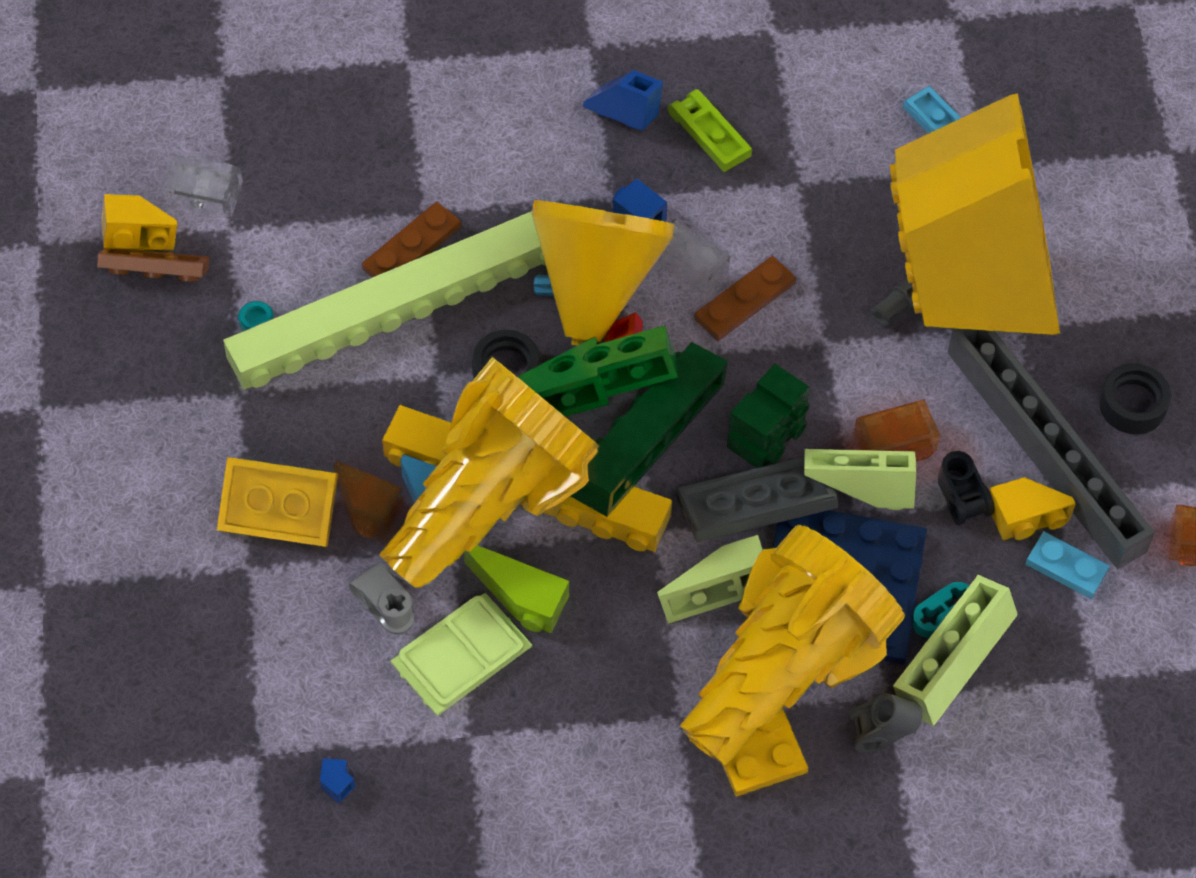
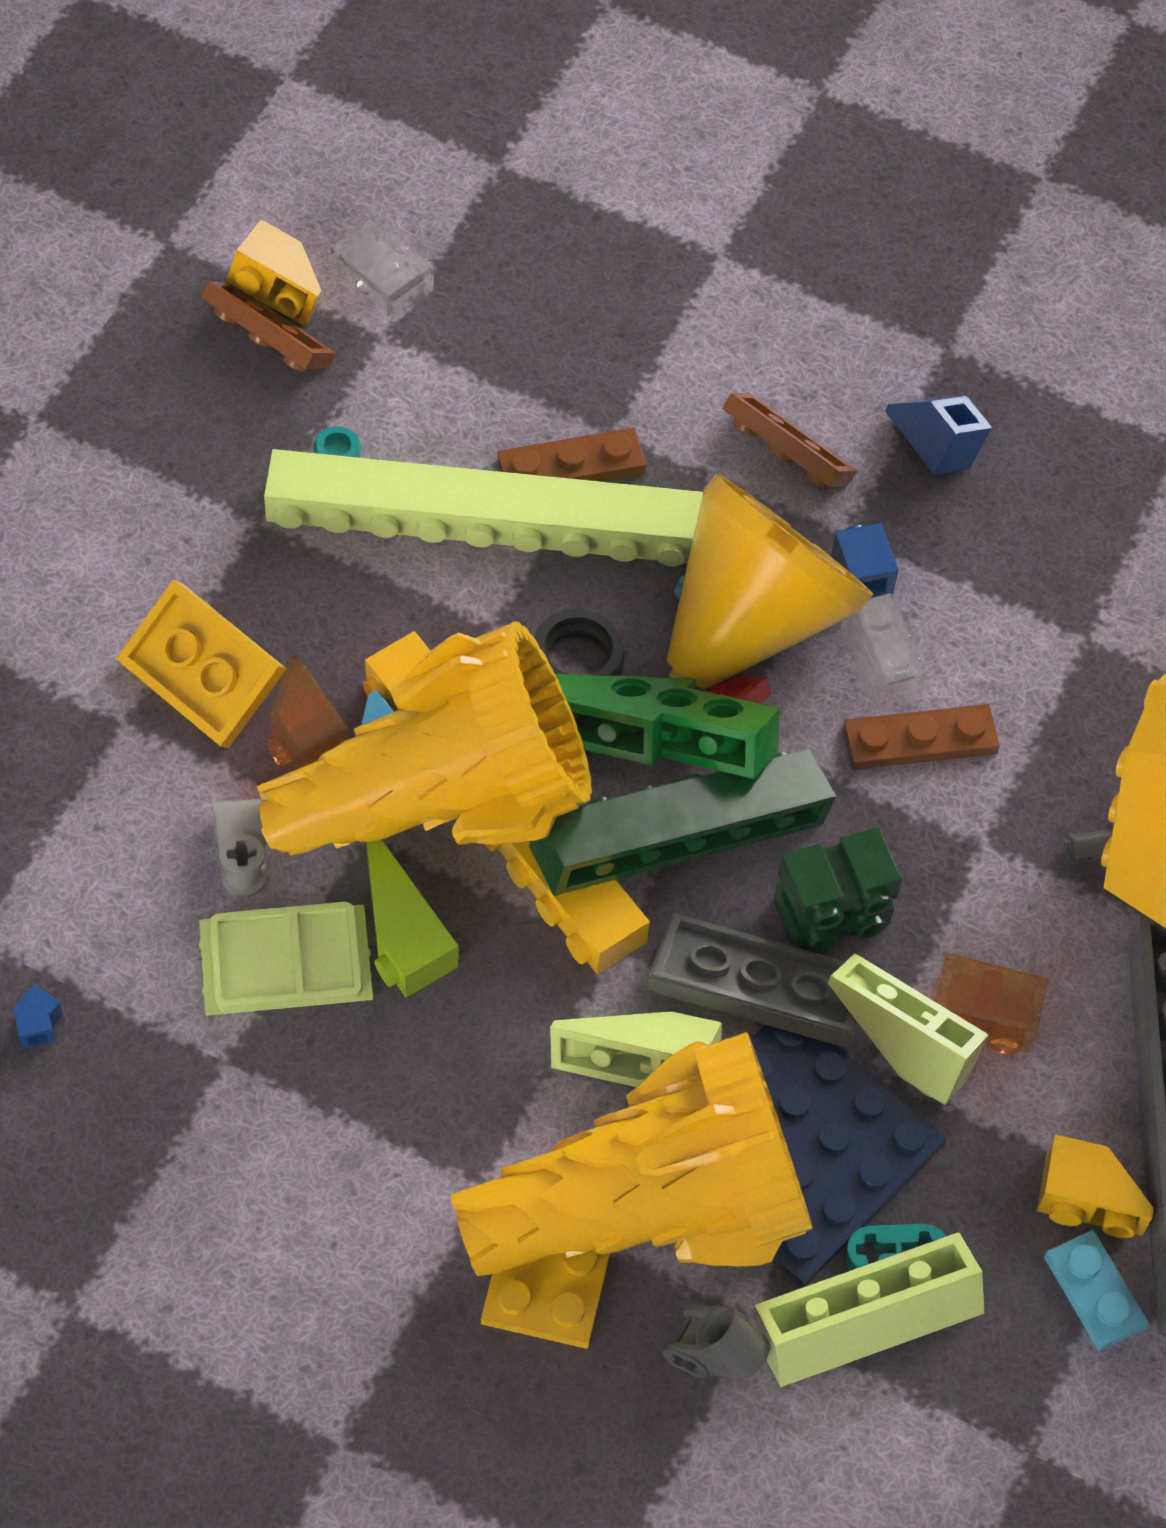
camera: 30 degrees right, 0 degrees up
lime plate [667,89,752,172] -> none
black piece [937,451,994,526] -> none
none -> dark orange plate [722,393,857,490]

